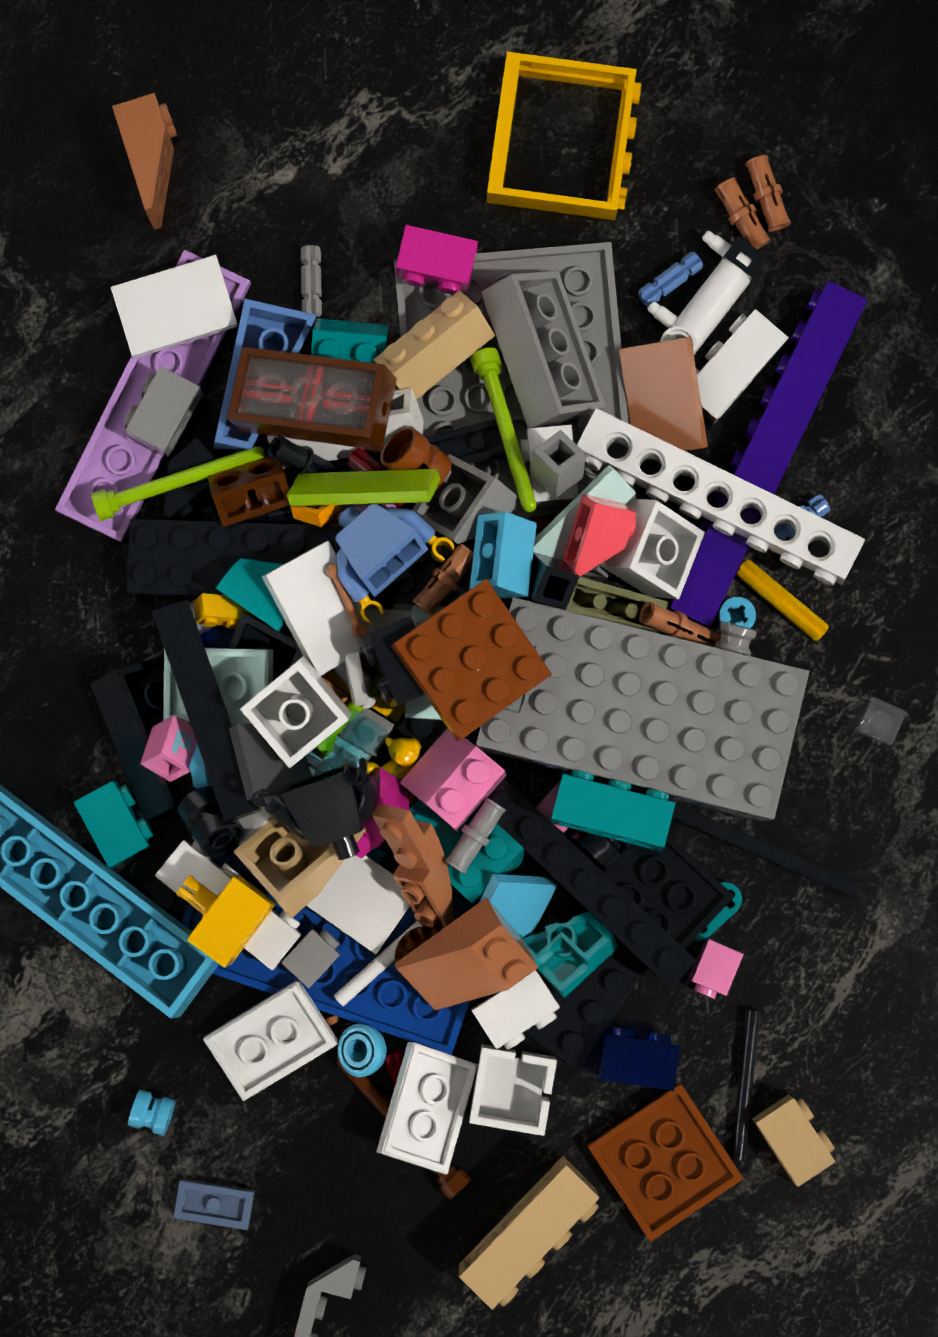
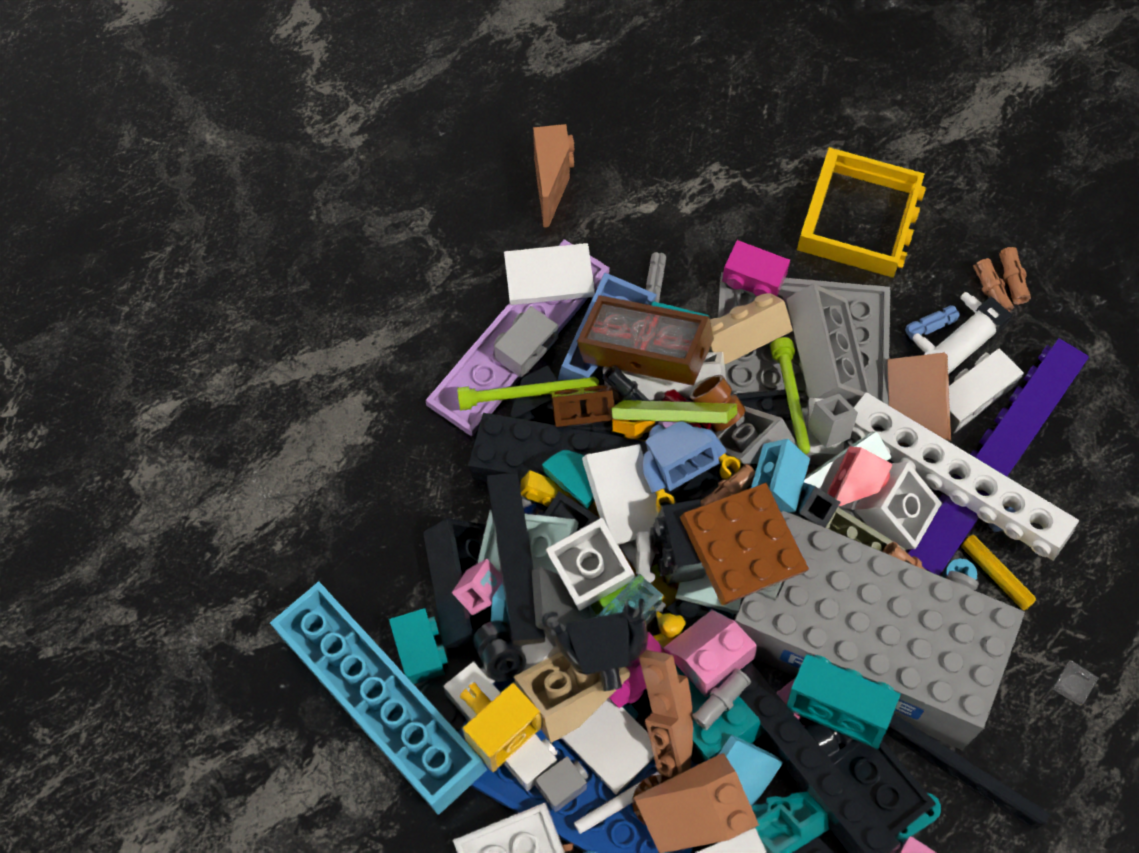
camera: 15 degrees right, 20 degrees down
nougat hinge [326,564,368,638] -> none

